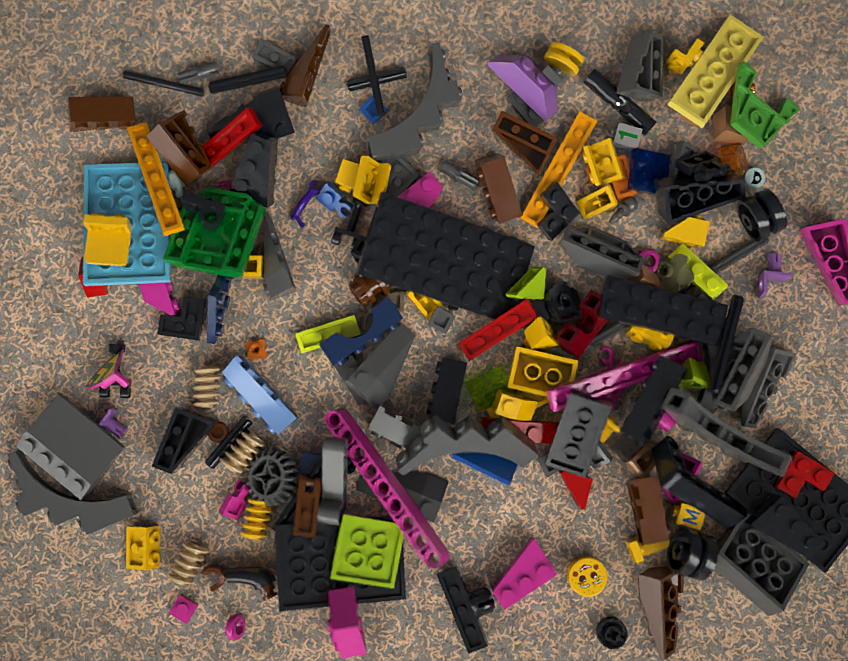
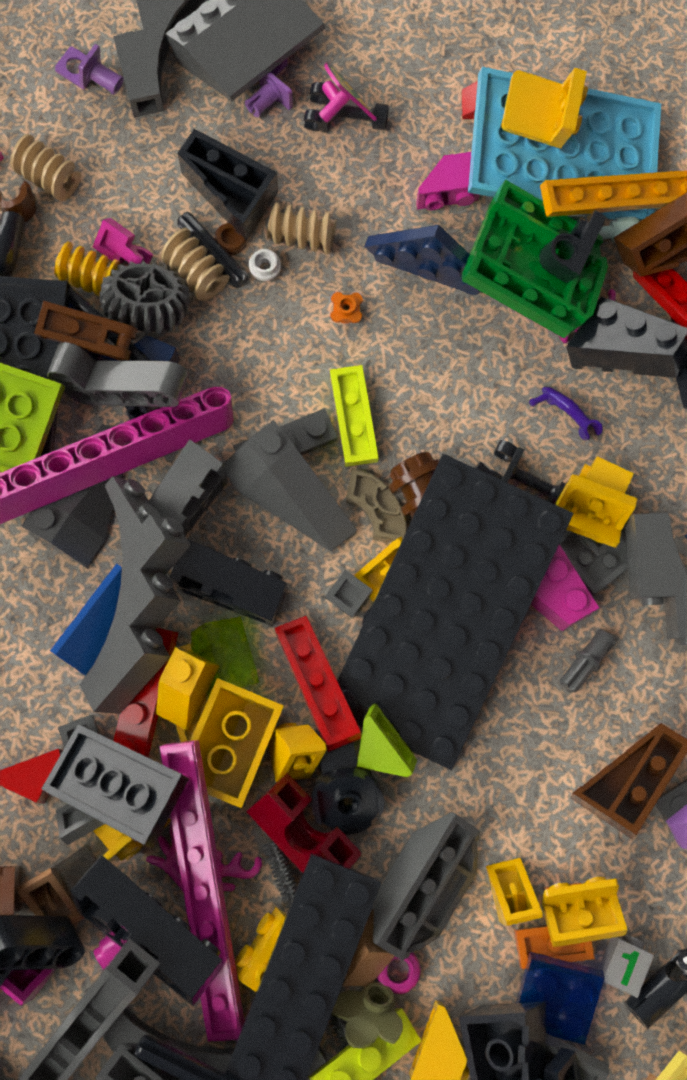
camera: 100 degrees right, 10 degrees down
yellow bracket [126,526,161,570] -> none
black plate [157,297,206,341] -> none
medium blue wedge [222,355,299,435] -> none
yellow brick [242,255,264,279] -> none
dark grey wedge [263,211,297,300] -> none
blue plate [316,181,354,218] -> none
dark blue arch [319,297,403,367] -> none
reddish brown wedge [474,153,523,224] -> none
light orange plate [520,111,597,229] -> none
black plate [537,182,580,241] -> none
dark grey bar [609,197,638,224] -> none
lime slope [680,357,710,389] -> none
none -> medium lavender bracket [55,44,124,95]
none -> white plate [249,249,281,281]

